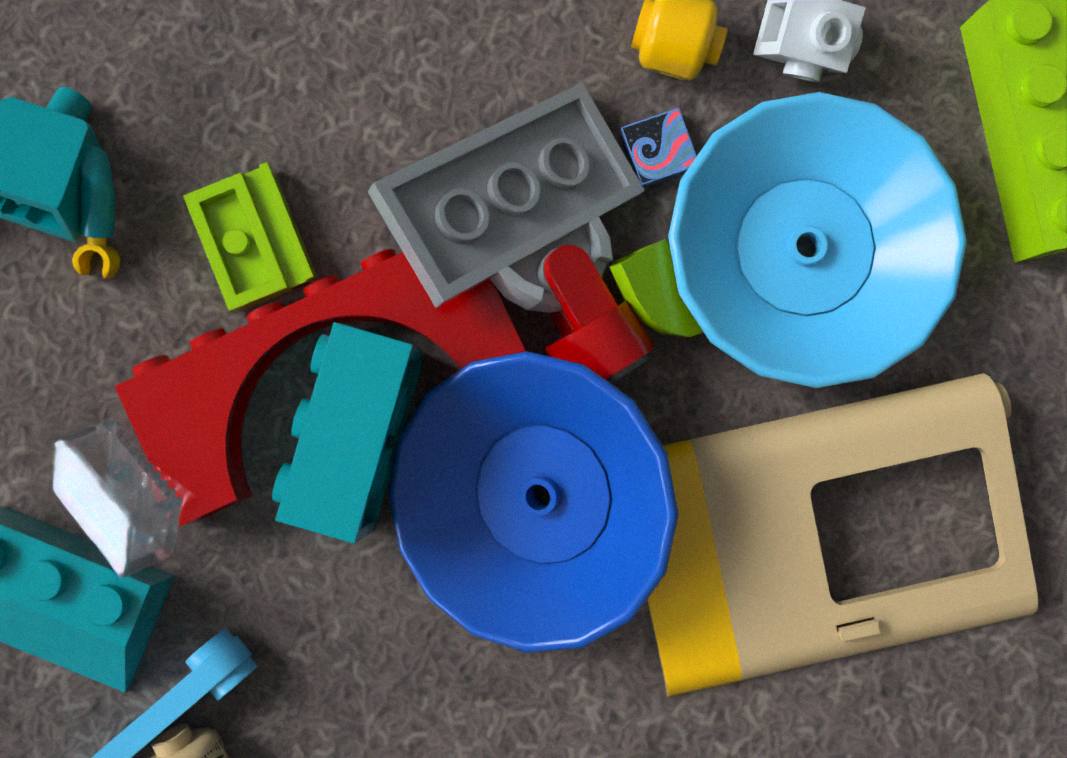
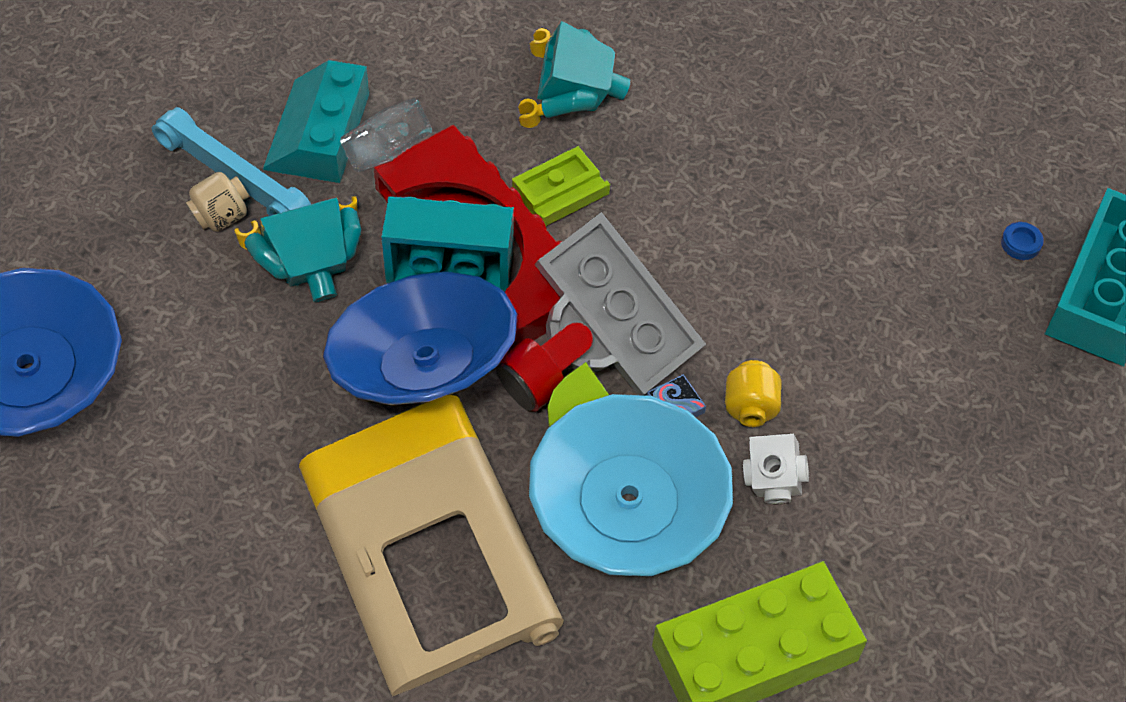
camera: 70 degrees right, 30 degrees down
none -> teal torso [234,196,362,302]

